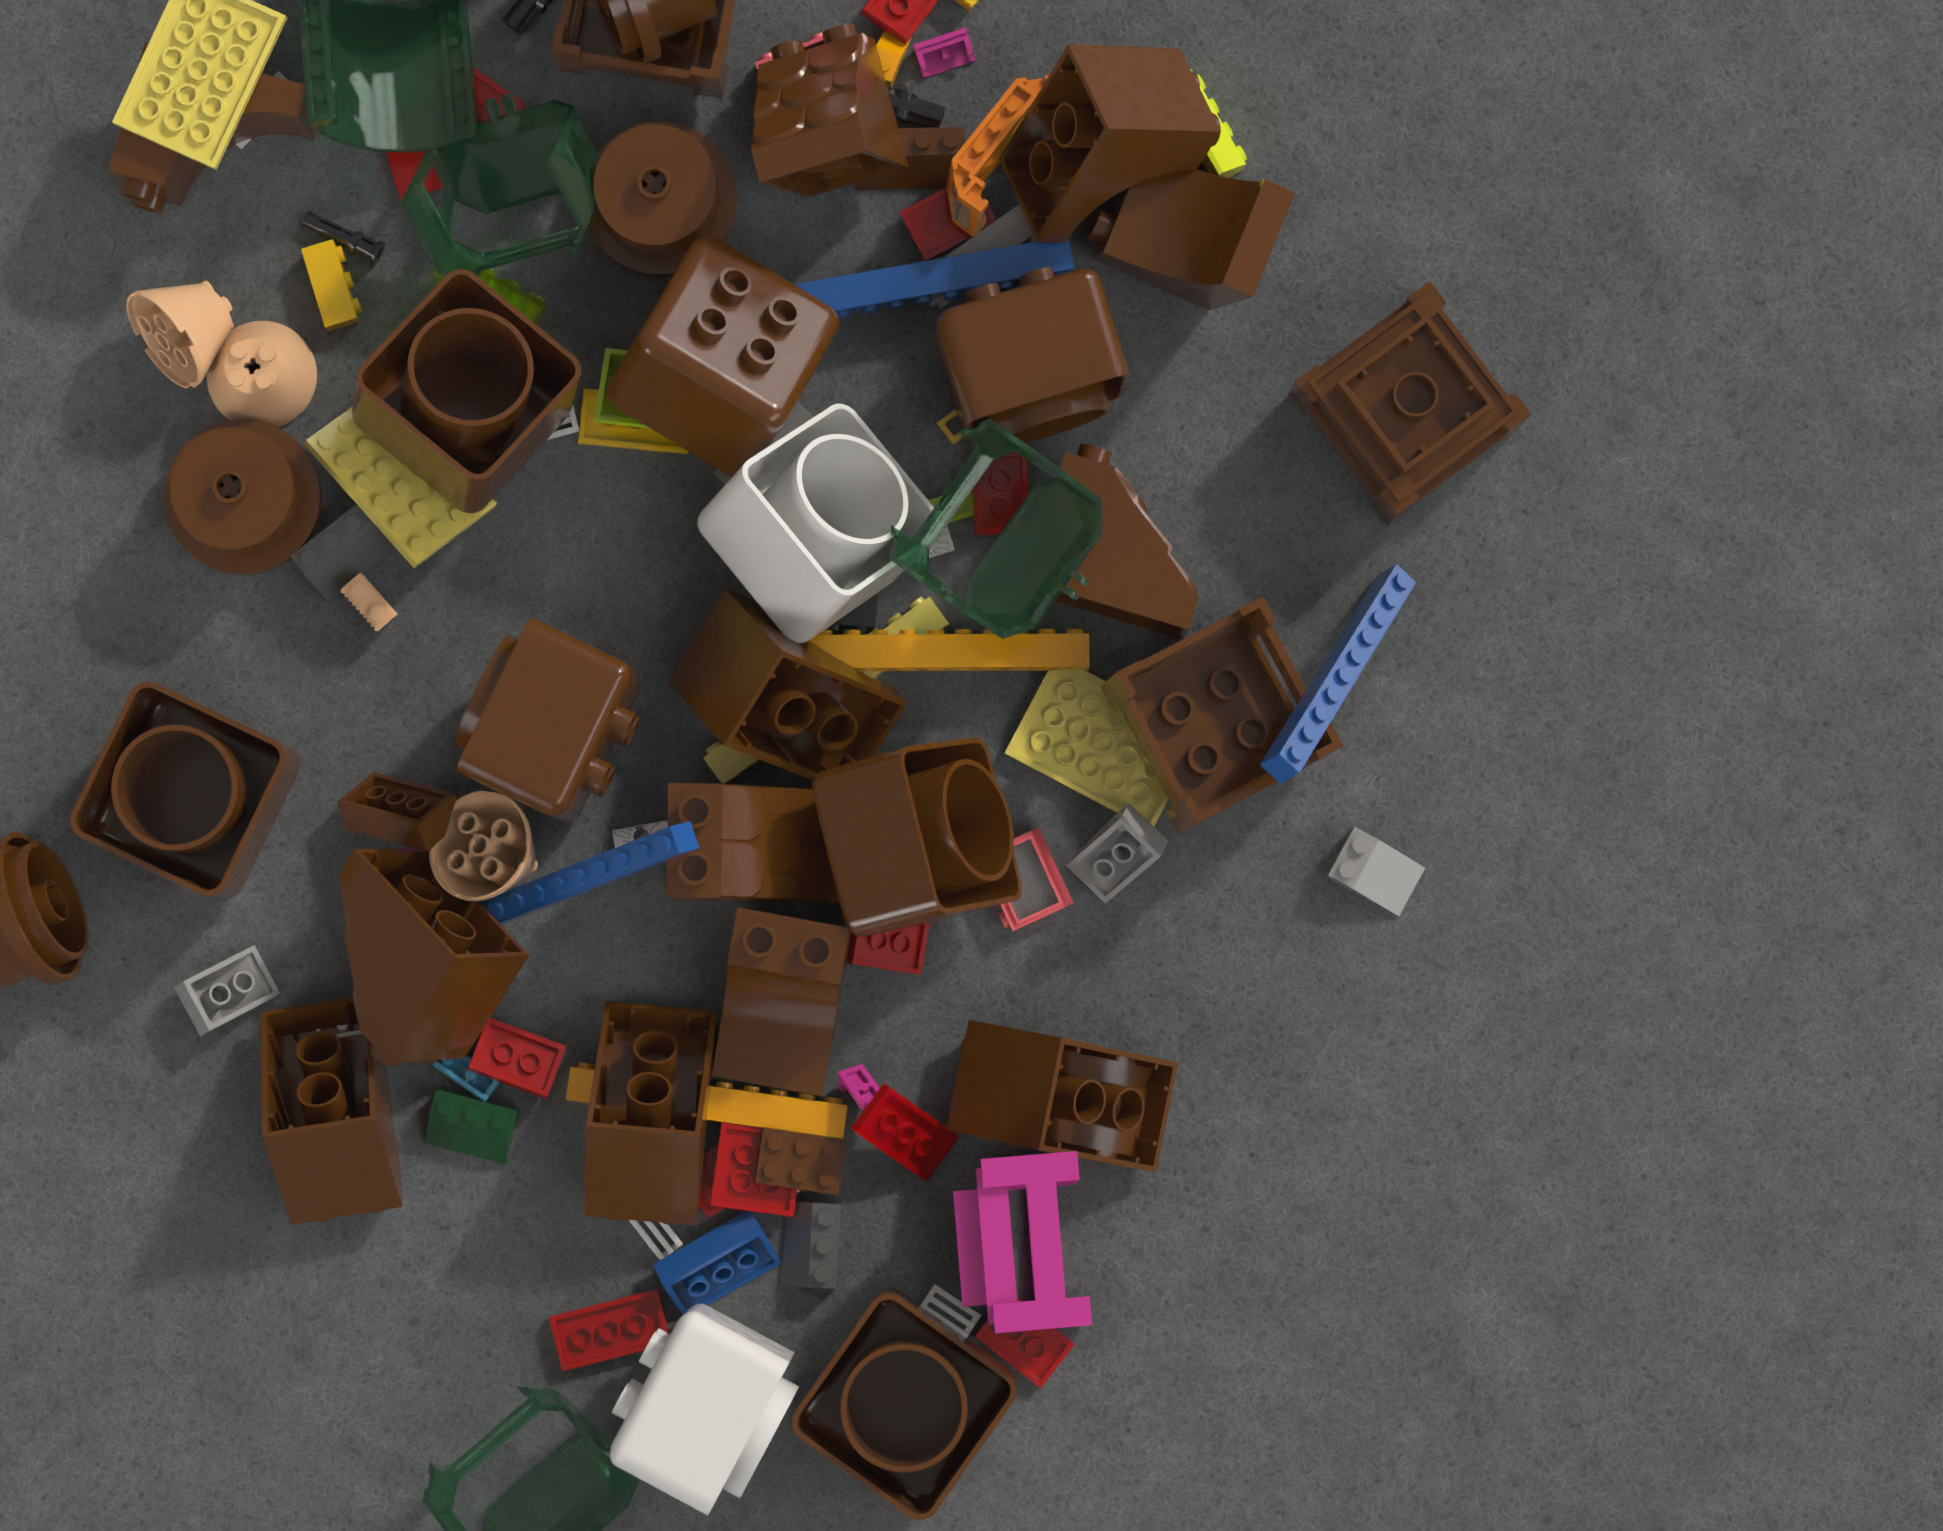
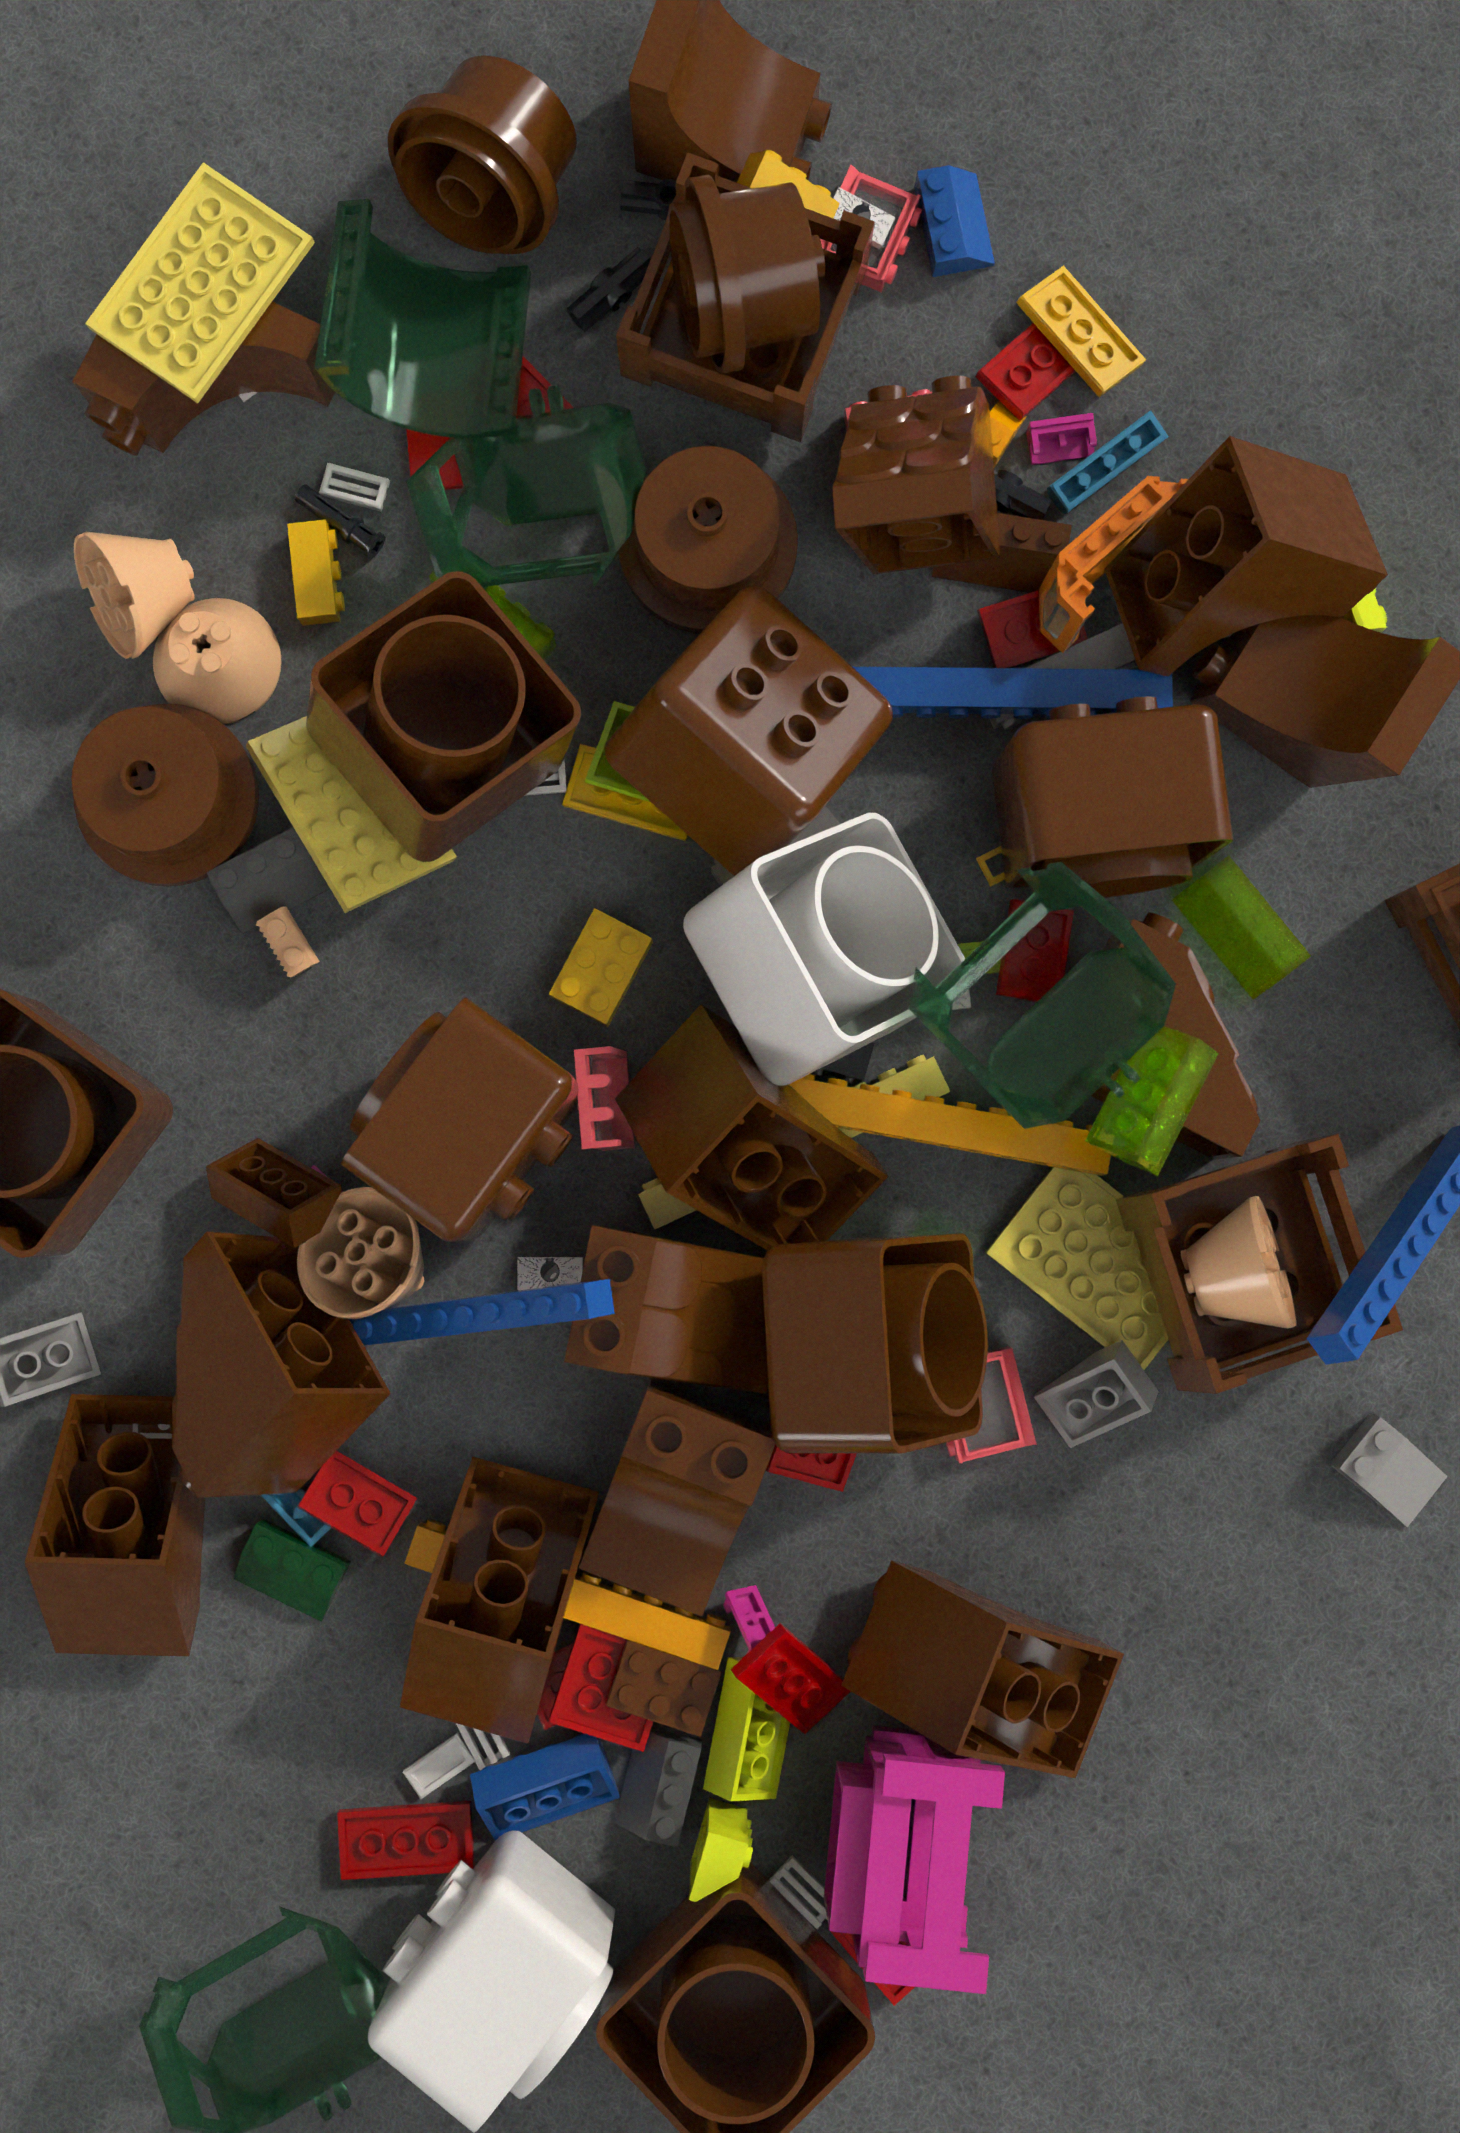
camera: 10 degrees right, 0 degrees up
none -> white tile [319,463,390,512]
none -> white tile [403,1732,475,1799]
none -> yellow brick [549,908,653,1027]
none -> coral window [574,1046,635,1151]
none -> neon yellow slope [689,1798,753,1902]
none -> neon yellow slope [703,1657,790,1801]
none -> dark azure brick [1047,410,1169,513]
none -> clear neon green slope [1085,1020,1219,1176]
none -> clear neon green slope [1172,855,1311,1000]
none -> light nougat cone [1181,1196,1297,1329]

